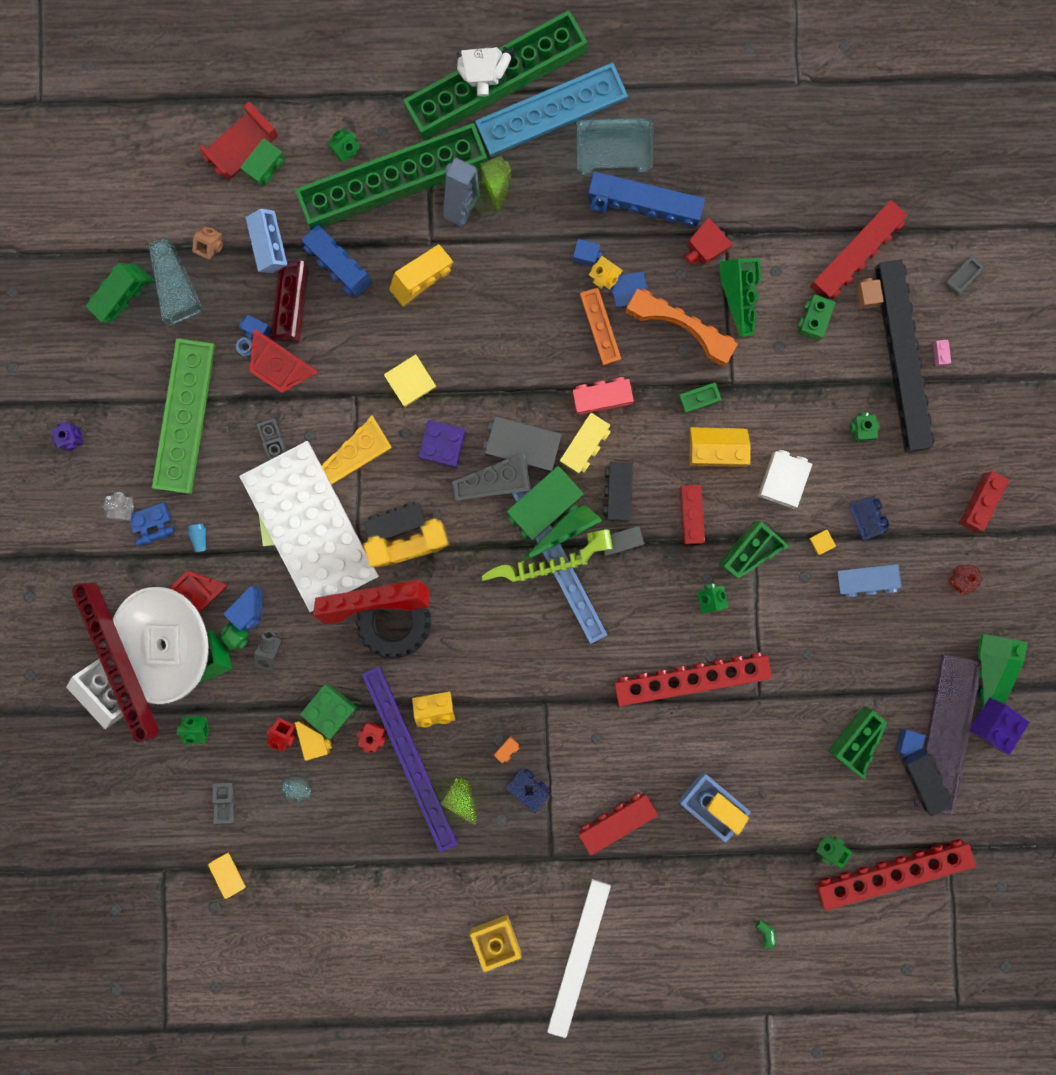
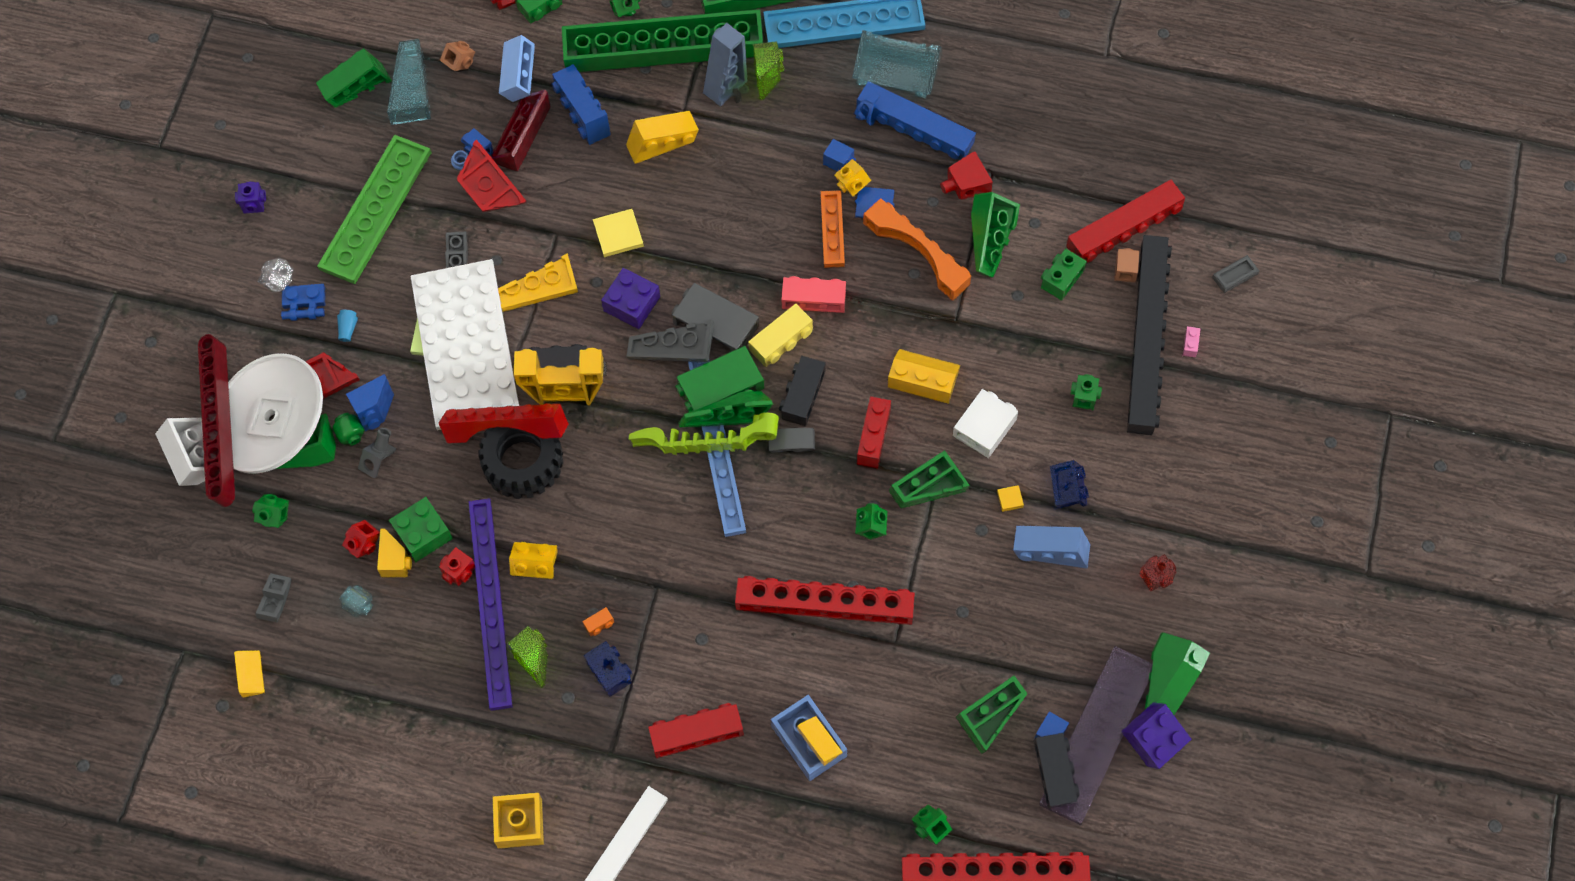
camera: 15 degrees right, 20 degrees down
green plate [679,382,722,413] -> none
red brick [958,471,1009,533] -> none

